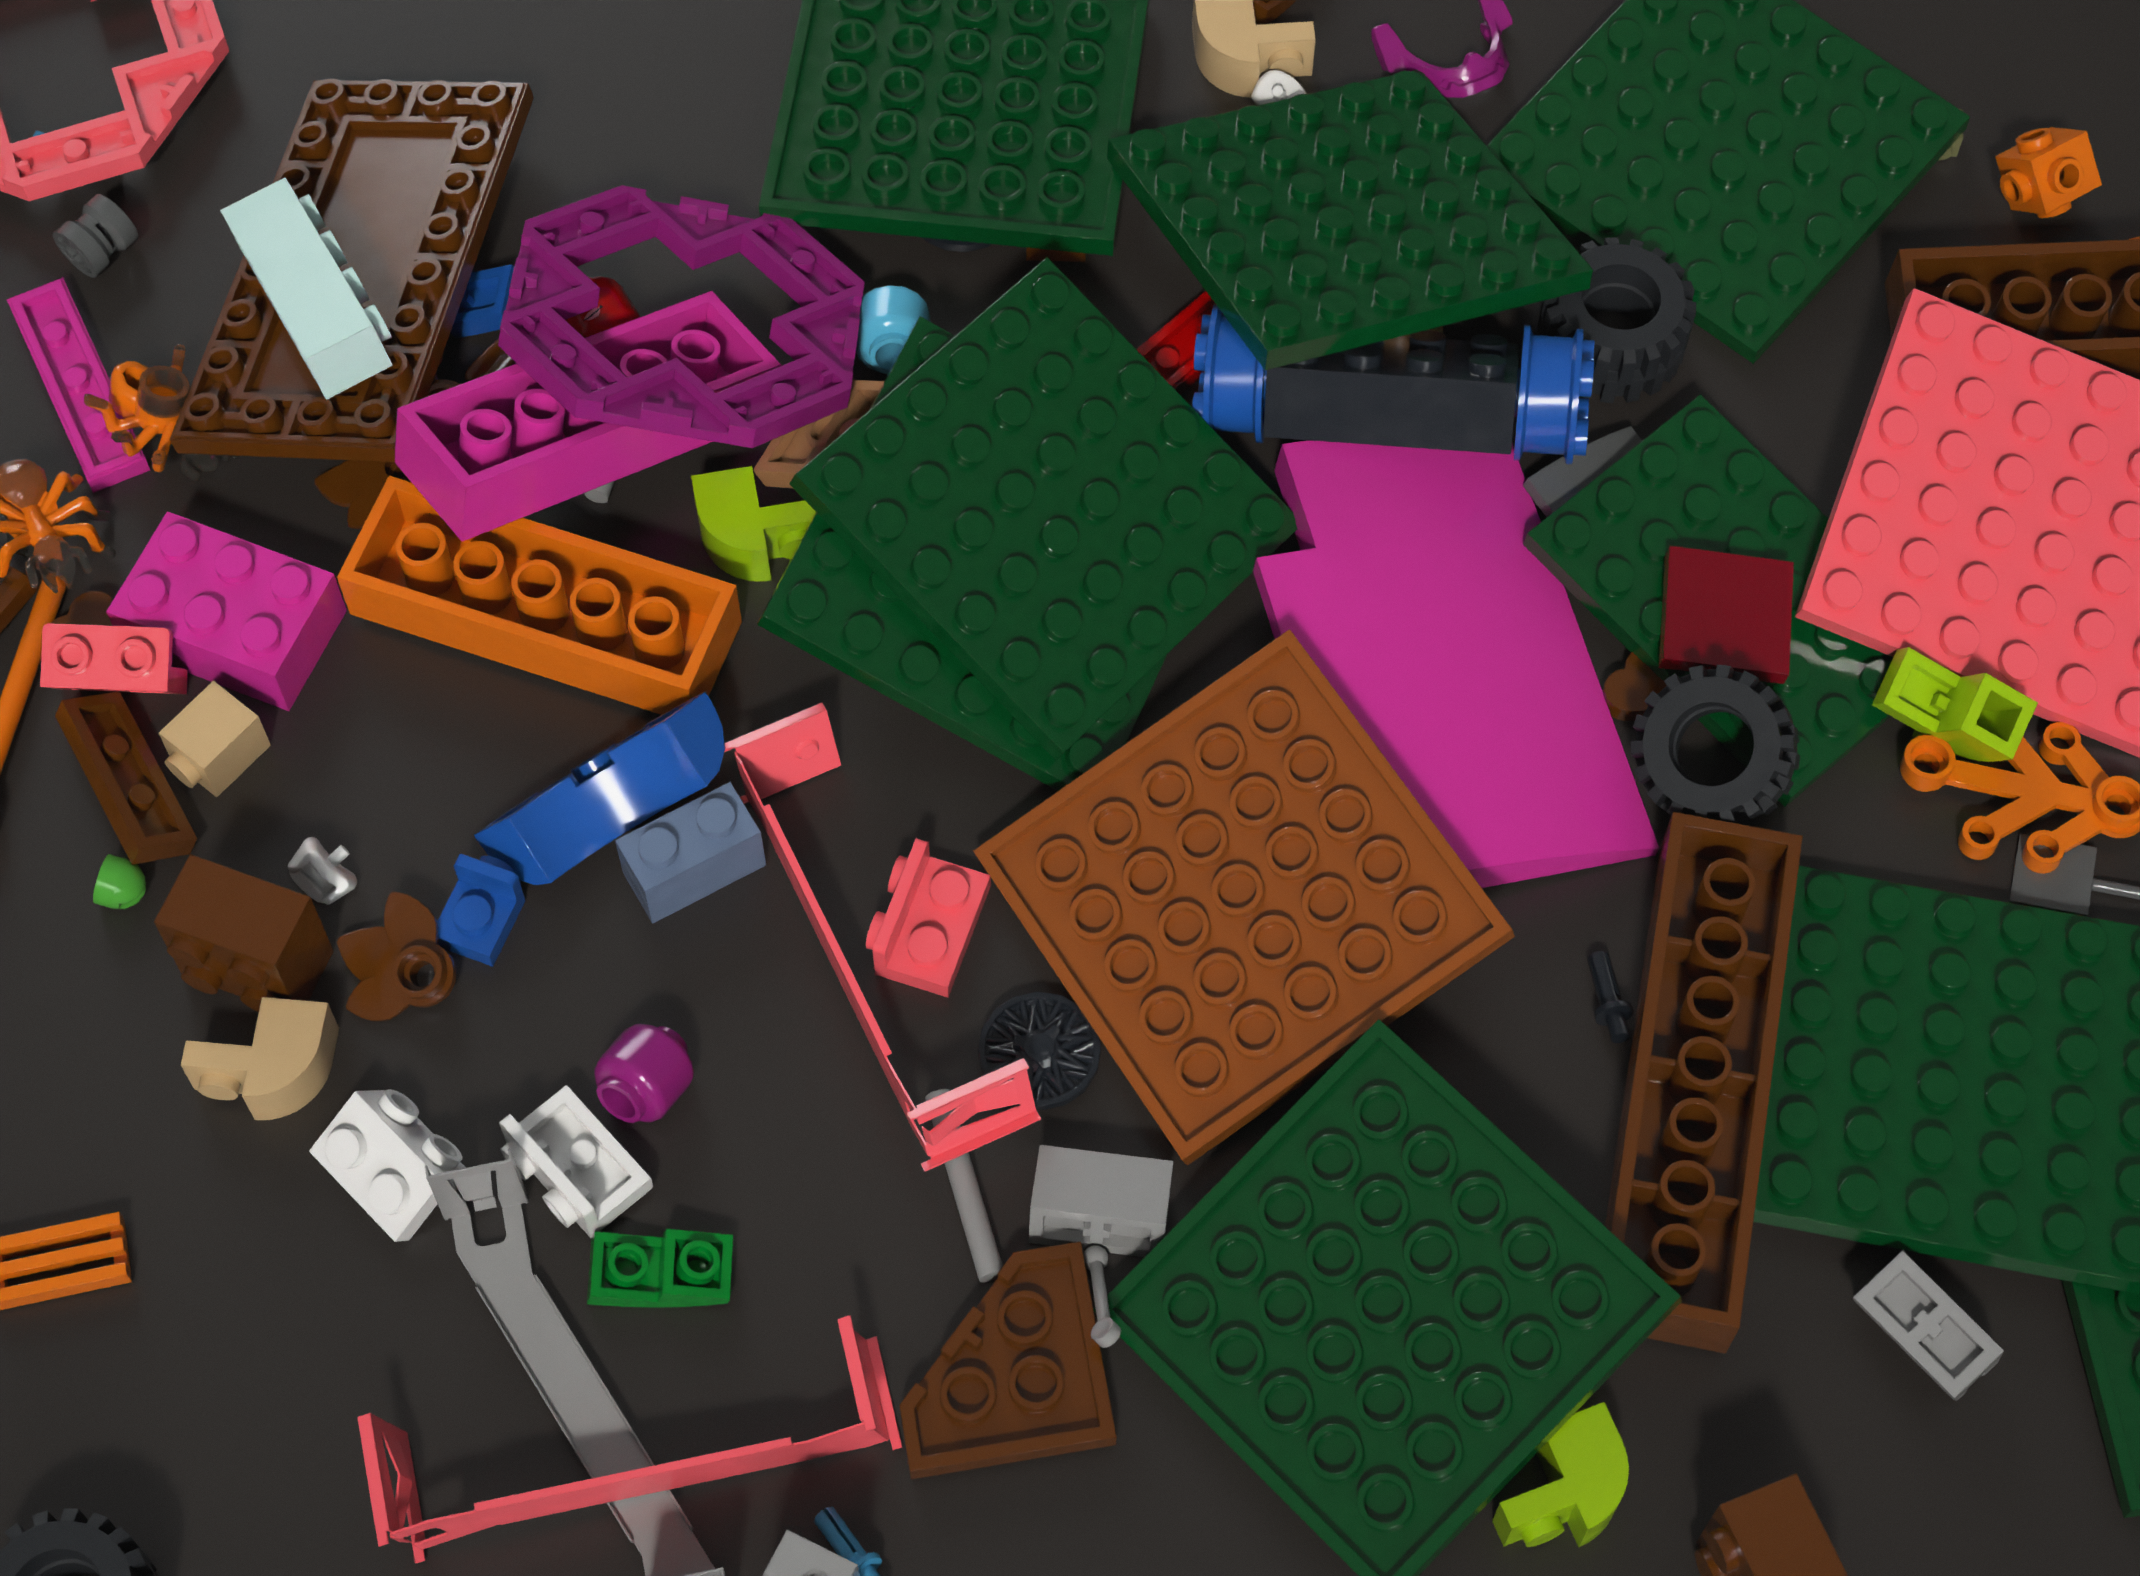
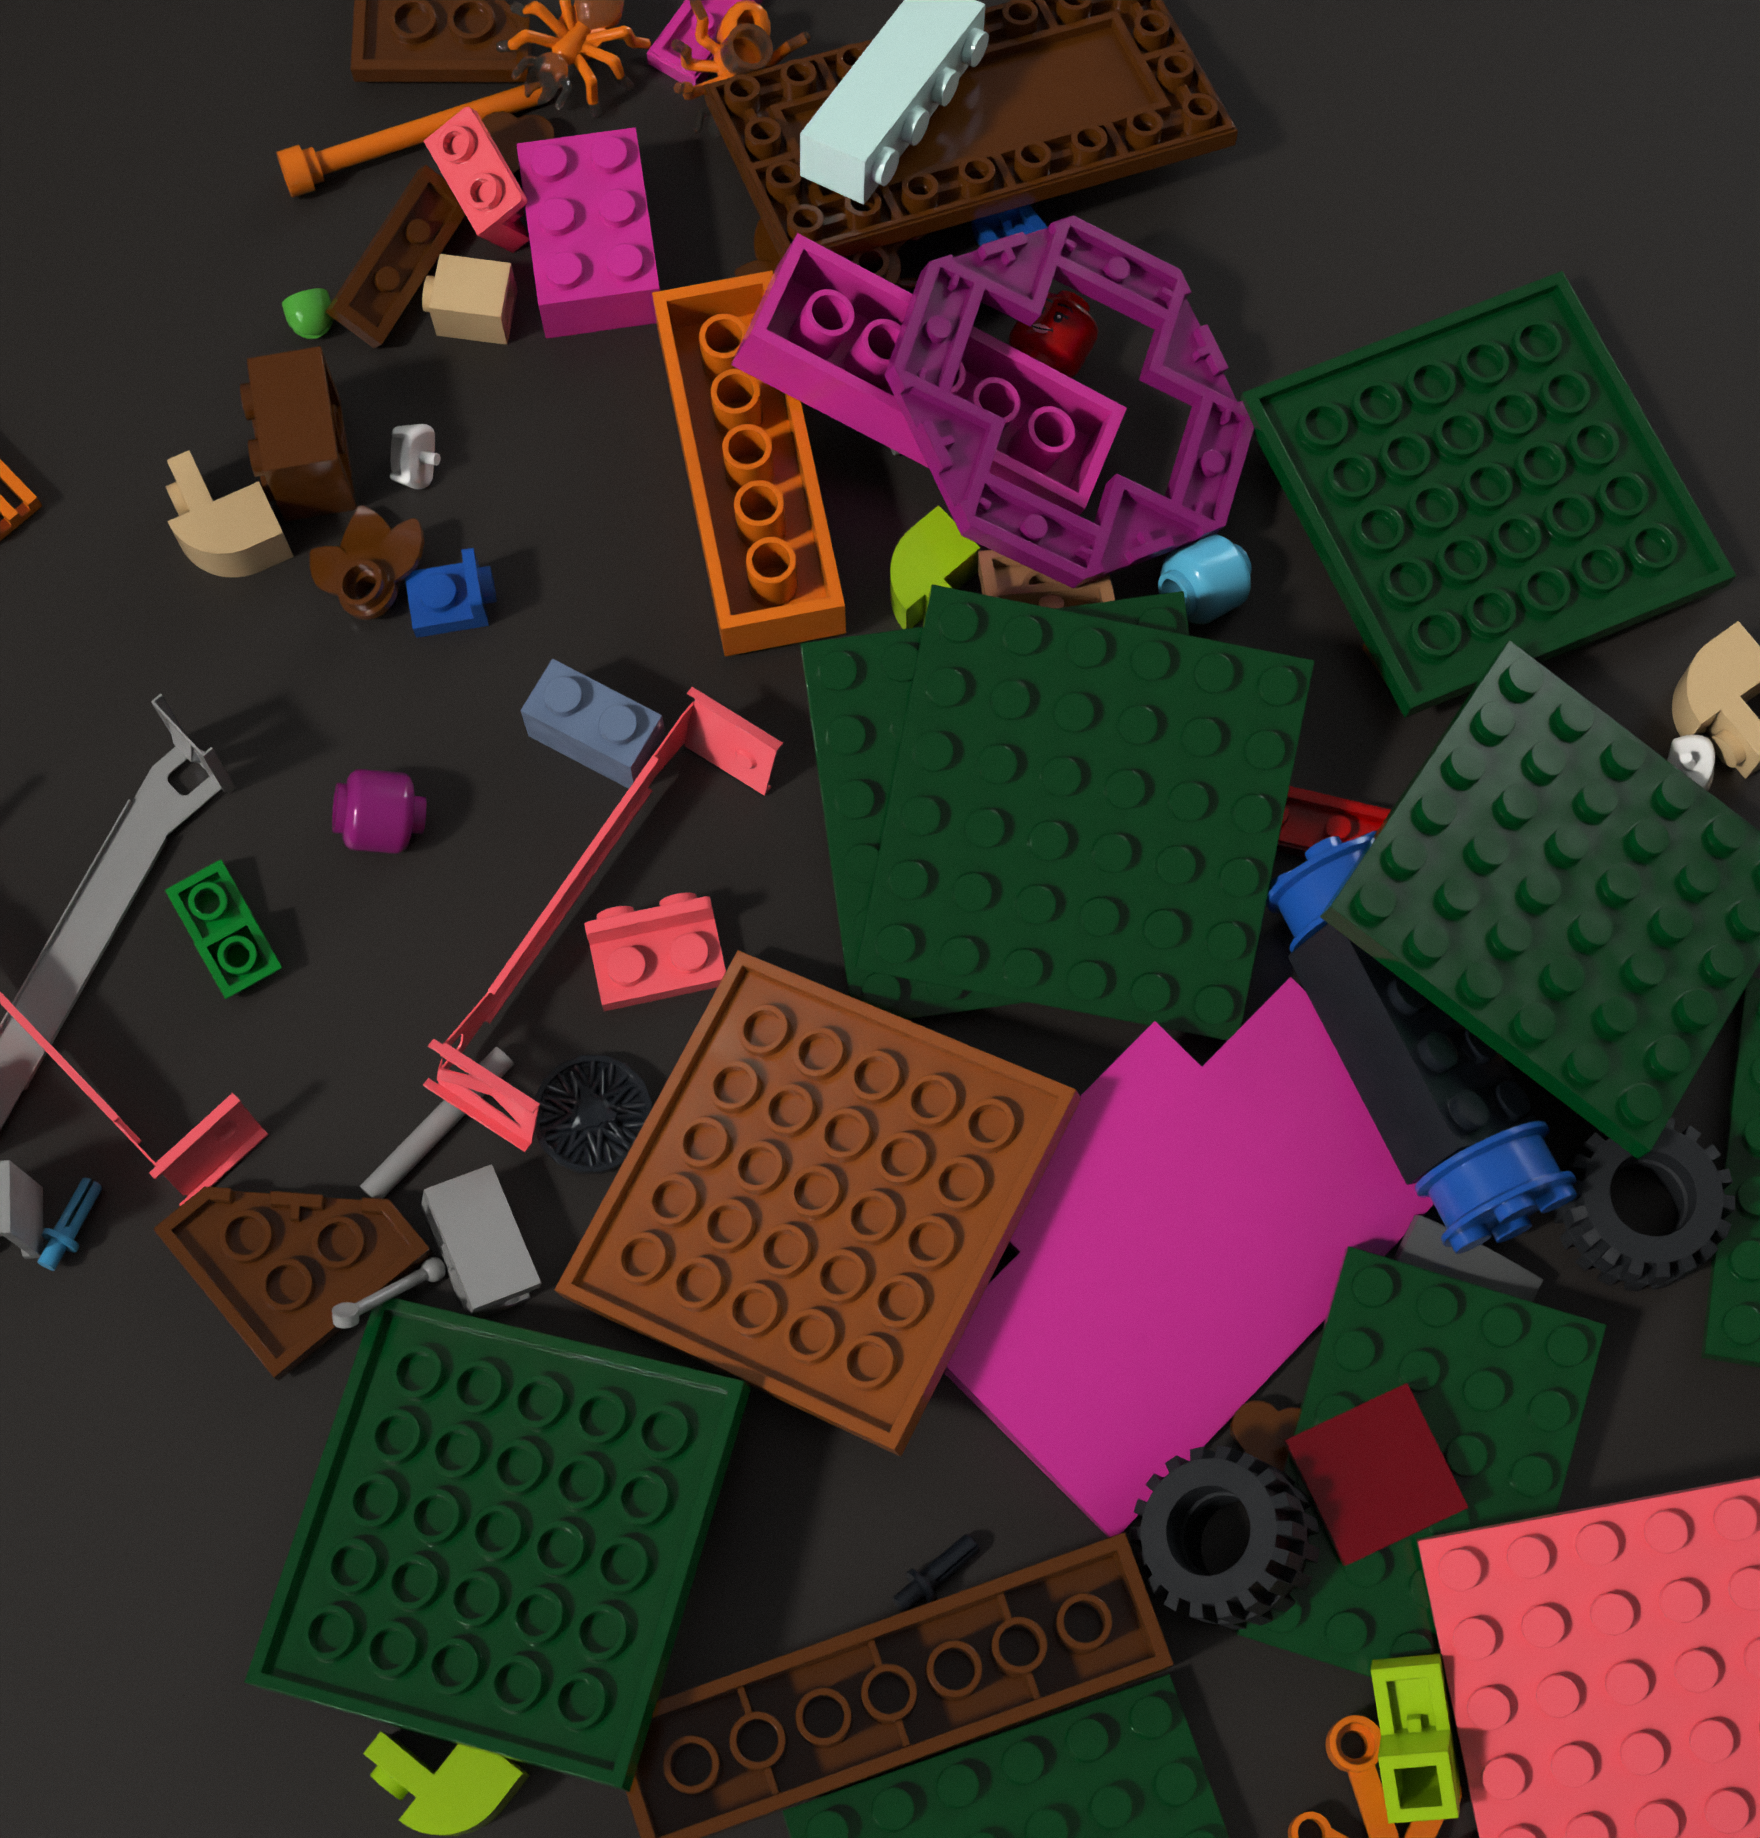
camera: 60 degrees right, 10 degrees up
white bracket [309,1089,466,1242] -> none
blue brick [474,692,725,885] -> none
white bracket [499,1085,653,1238] -> none

